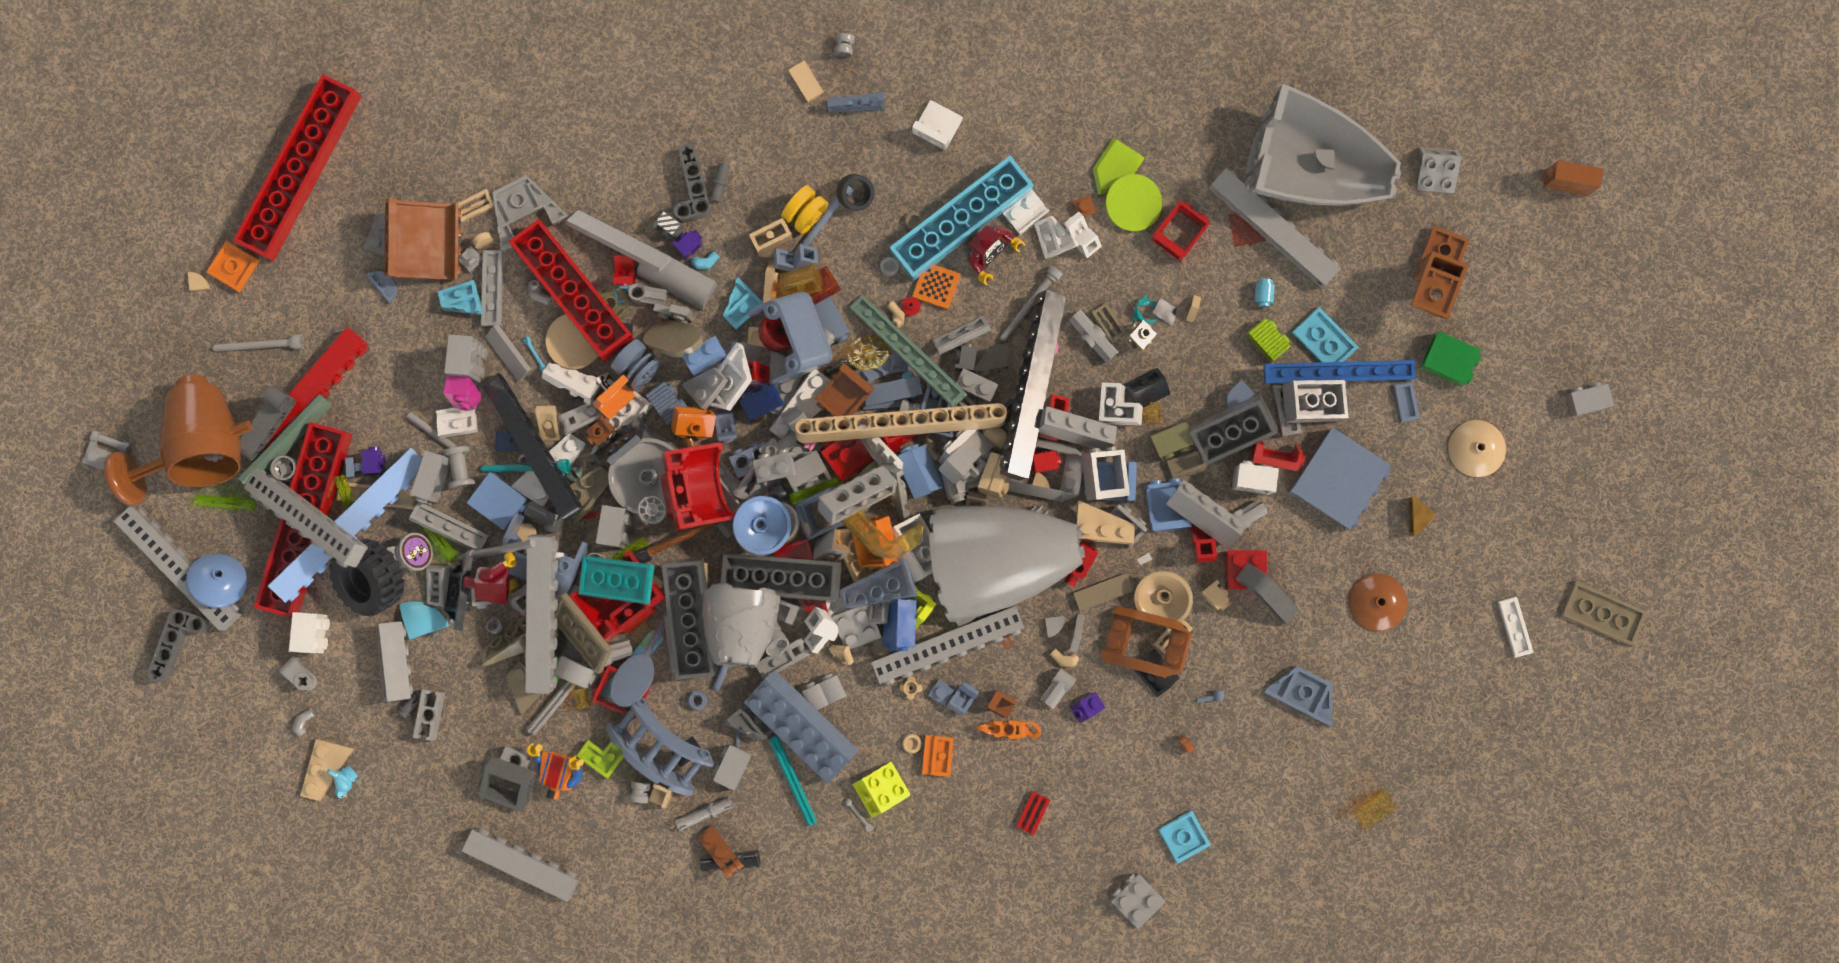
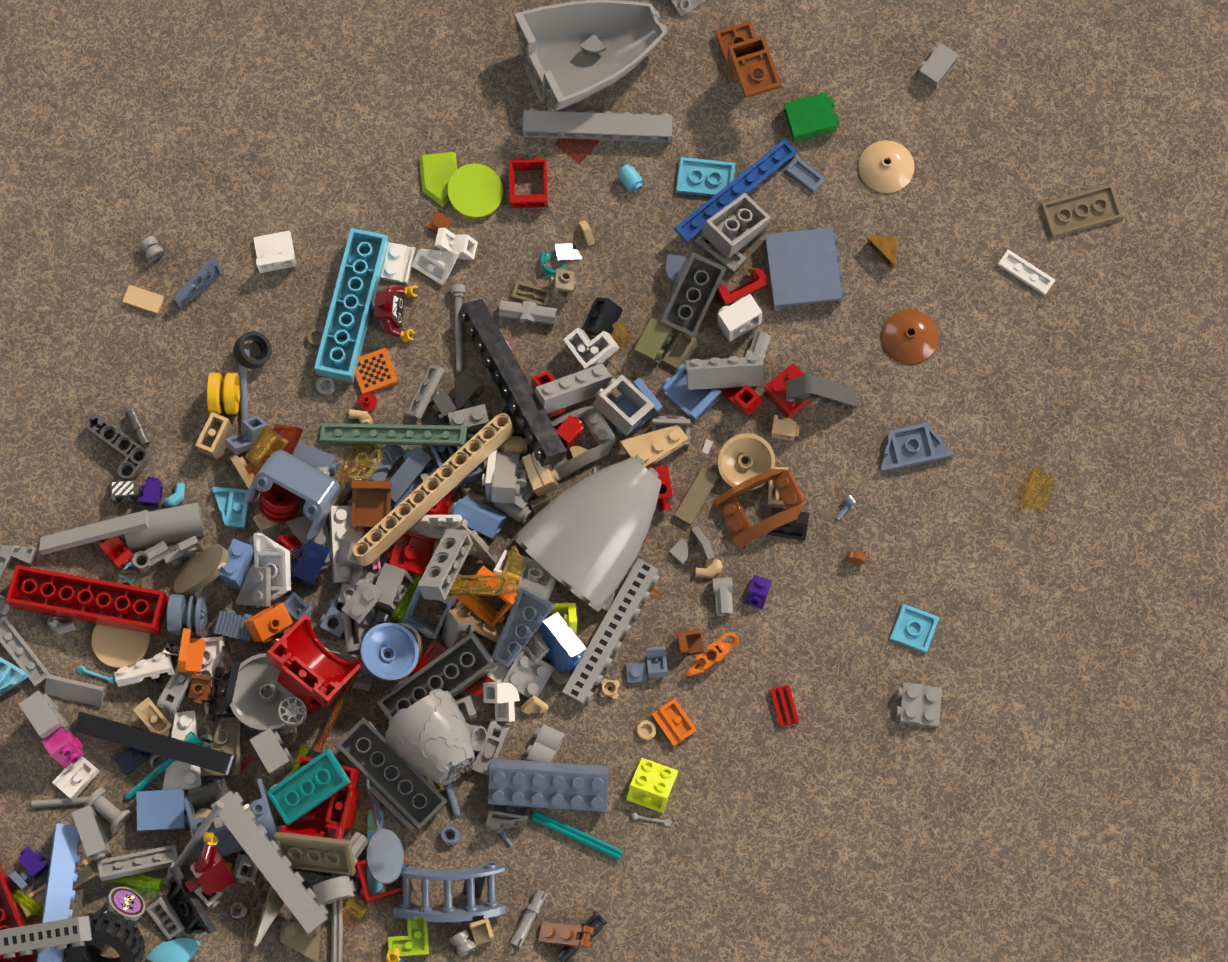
camera: 40 degrees left, 10 degrees down
light grey brick [712,744,752,790] -> none
lime brick [1246,318,1291,363] -> none

